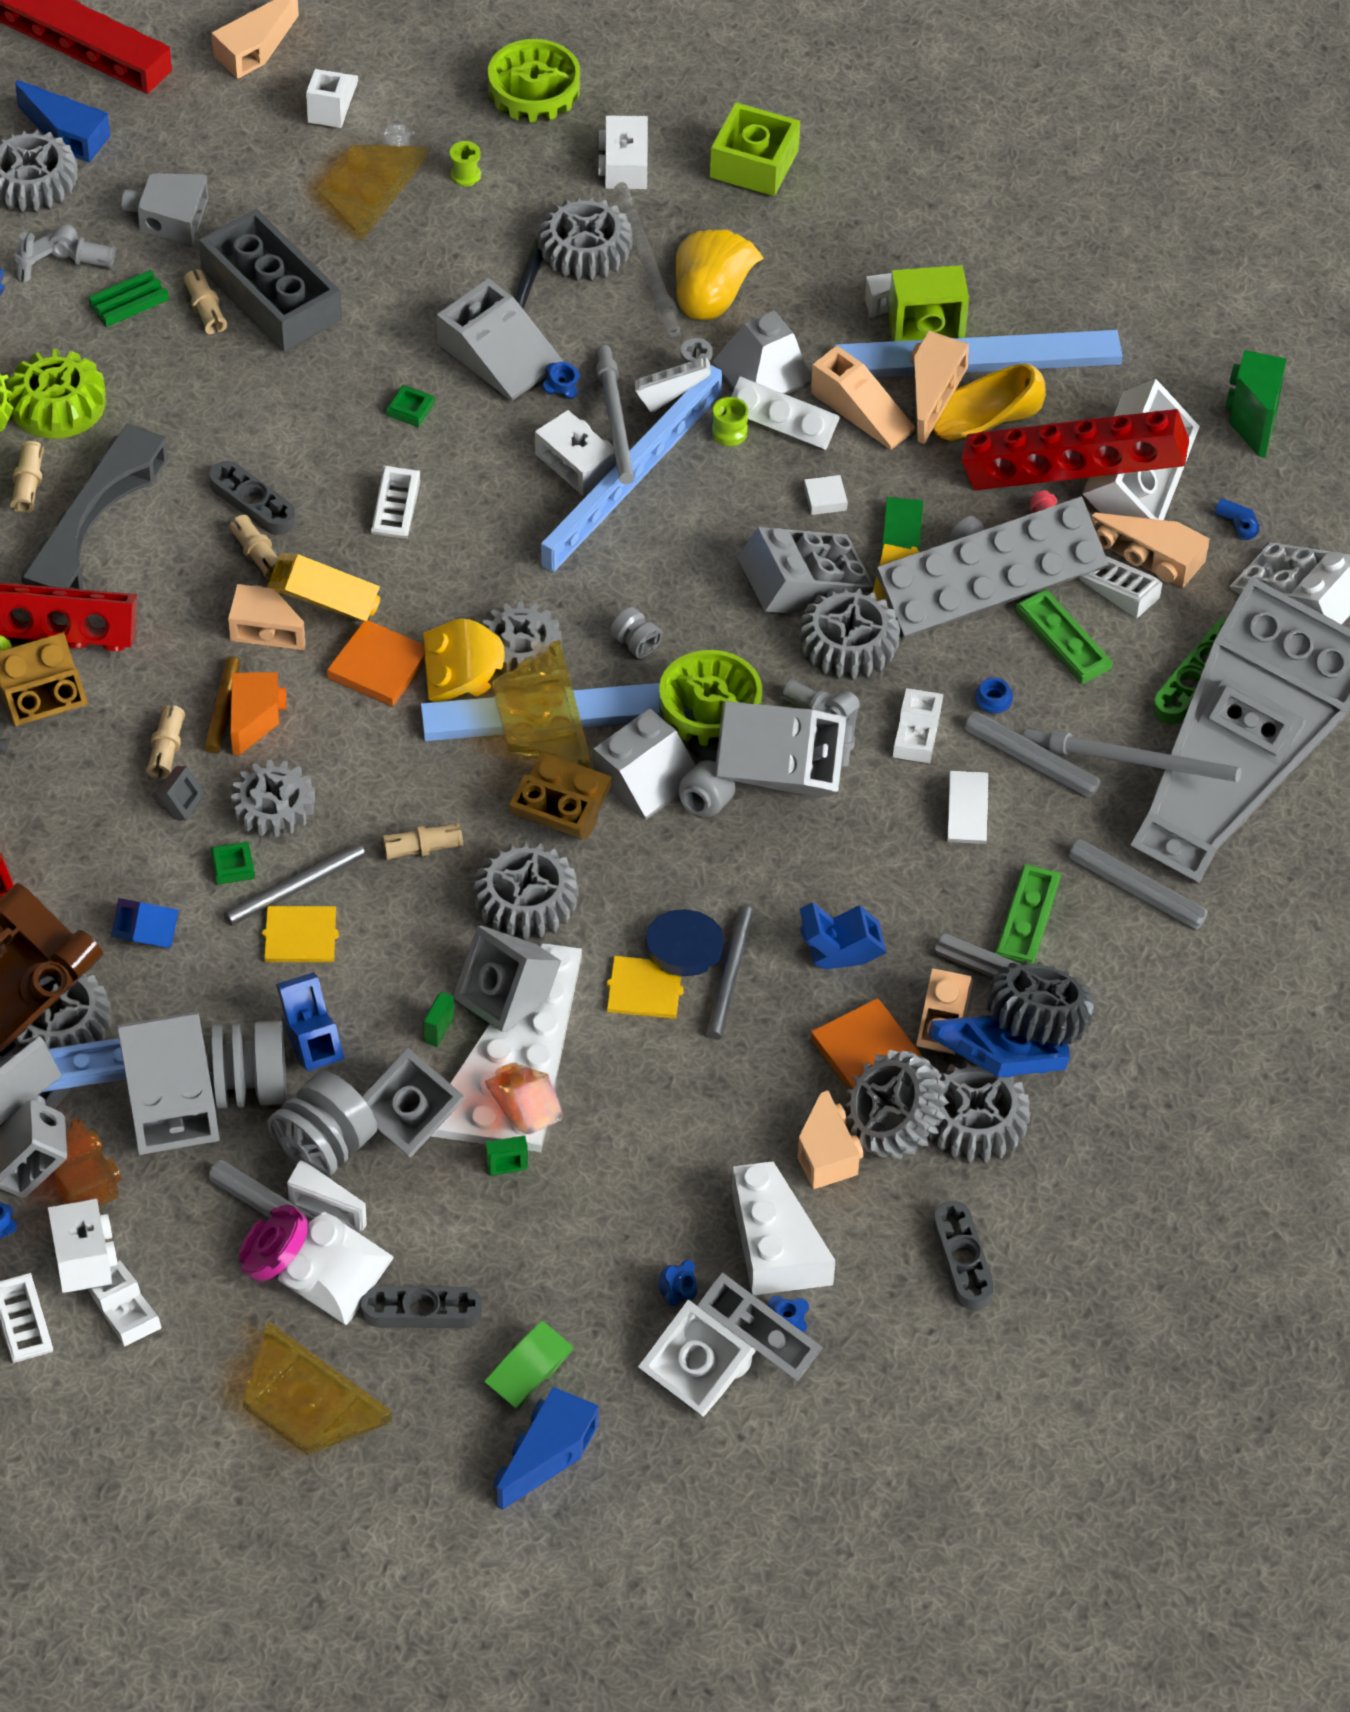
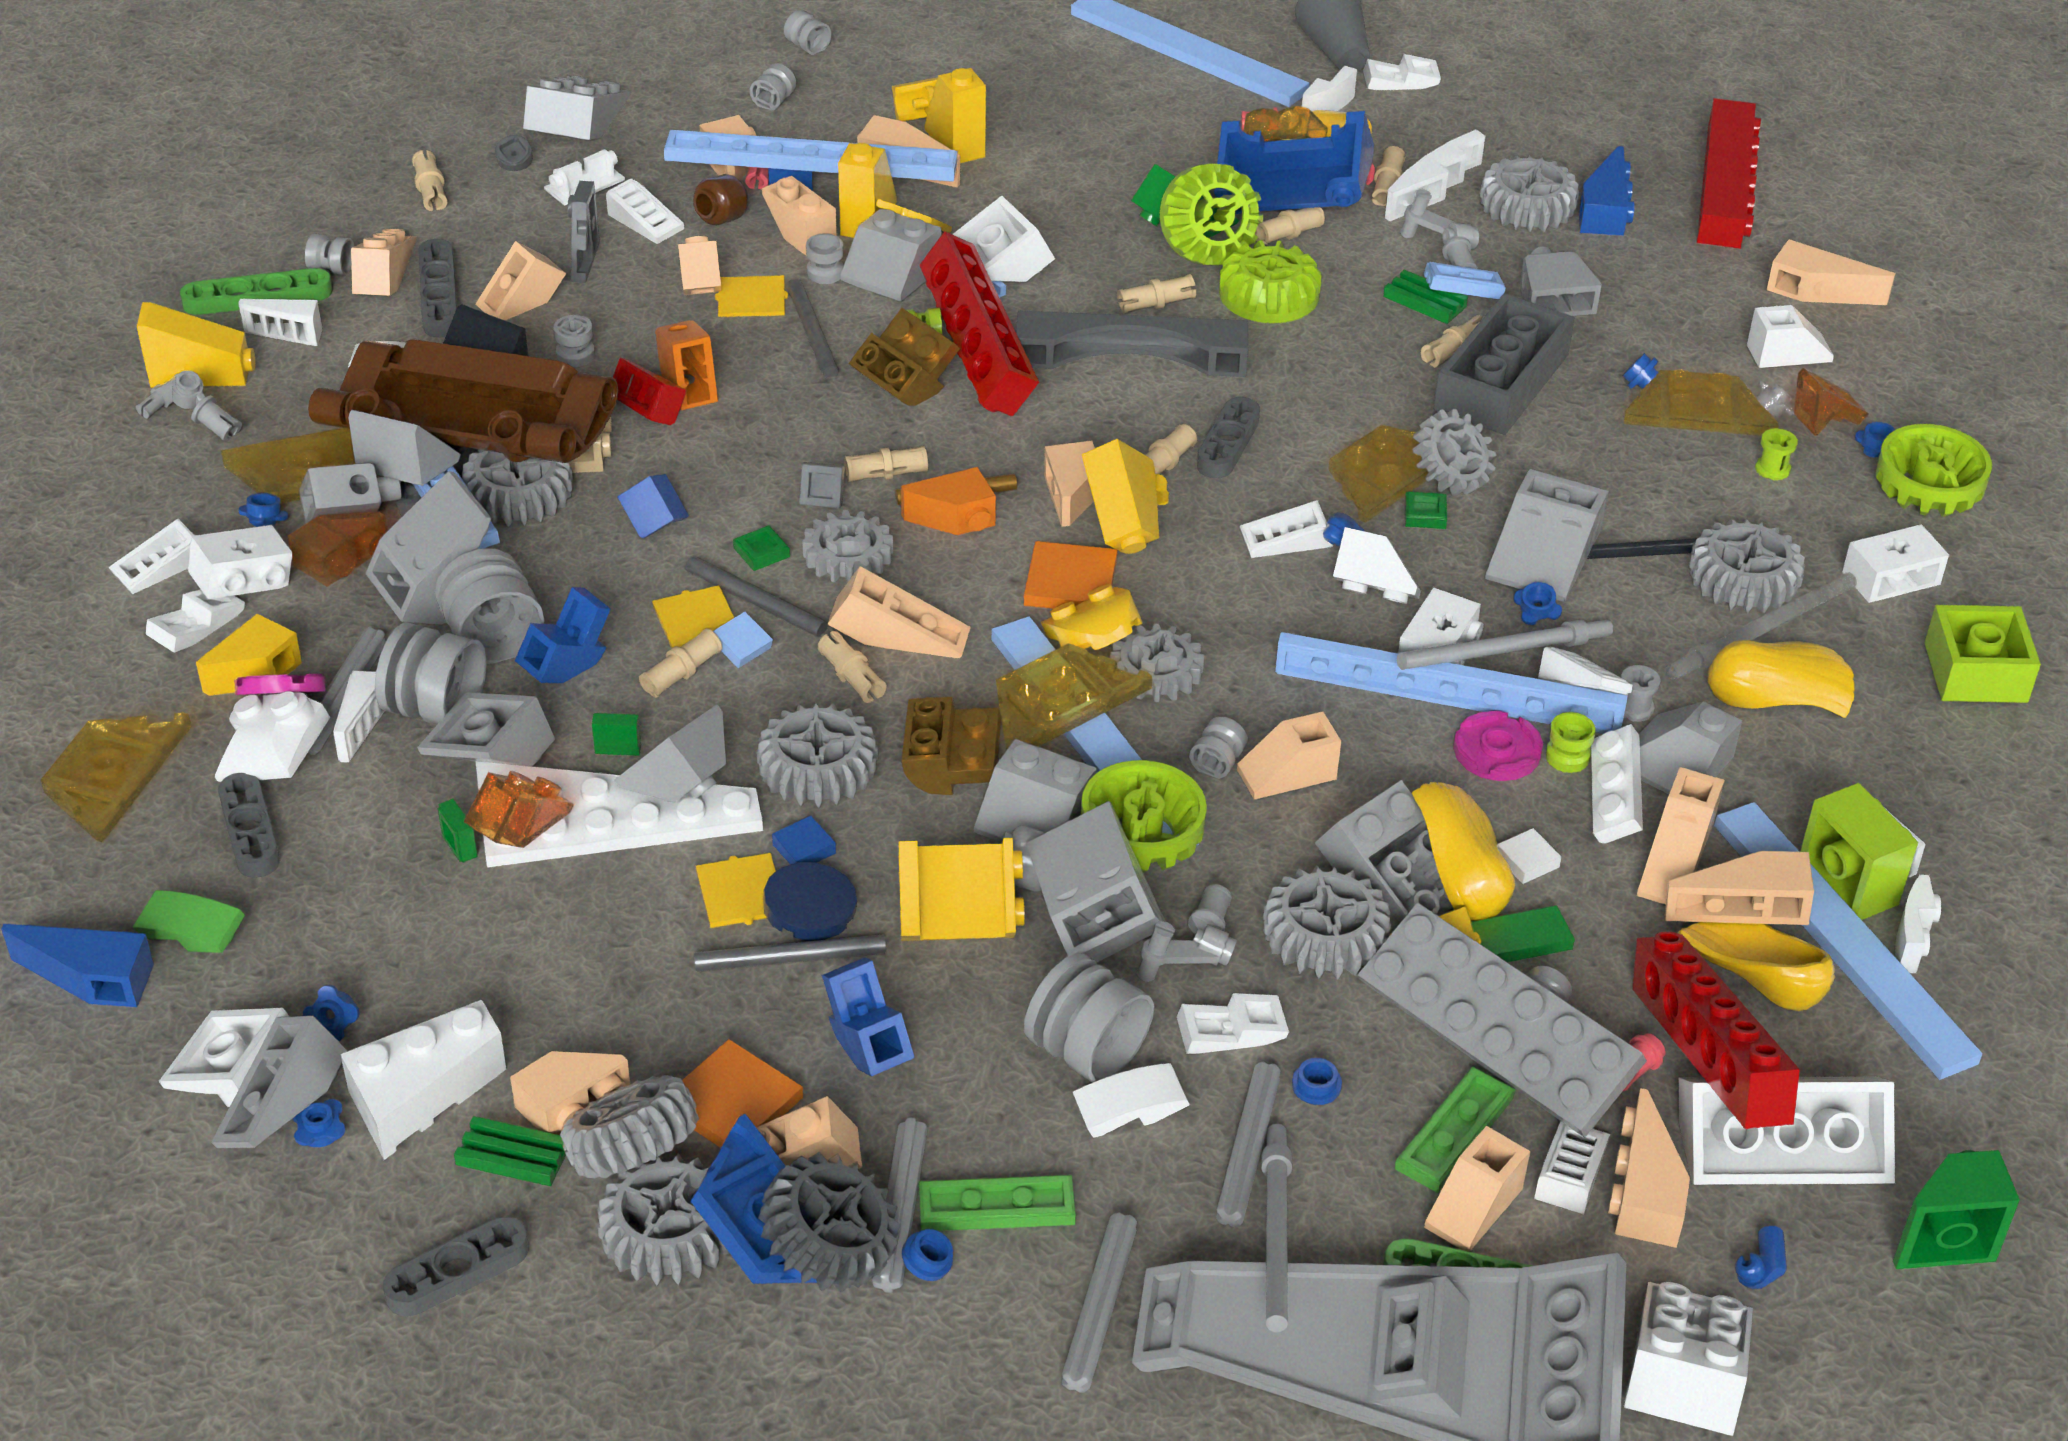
camera: 70 degrees right, 10 degrees down
none -> yellow slope [196,614,302,696]
none -> green tile [454,1116,566,1187]
none -> tan pin [639,628,722,698]
none -> light blue tile [713,612,773,668]
none -> blue tile [772,816,836,865]
none -> light nougat slope [827,566,971,658]
none -> yellow panel [898,838,1024,941]
none -> blue plate [902,1229,953,1281]
none -> light grey wheel [1024,953,1154,1083]
none -> light nougat slope [1237,711,1341,800]
none -> blue arm [1323,512,1365,546]
none -> clear yellow wing [1328,425,1429,523]
none -> white slope [1333,527,1421,604]
none -> yellow hair [1411,782,1515,921]
none -> light grey gear [1412,409,1496,496]
none -> light blue tile [1424,262,1506,299]
none -> light nougat slope [1424,1126,1530,1252]
none -> dark pink tile [1453,711,1543,781]
none -> blue plate [1622,353,1658,389]
none -> clear orange slope [1794,367,1869,436]
none -> blue plate [1855,422,1896,458]
none -> white slope [1895,875,1941,973]

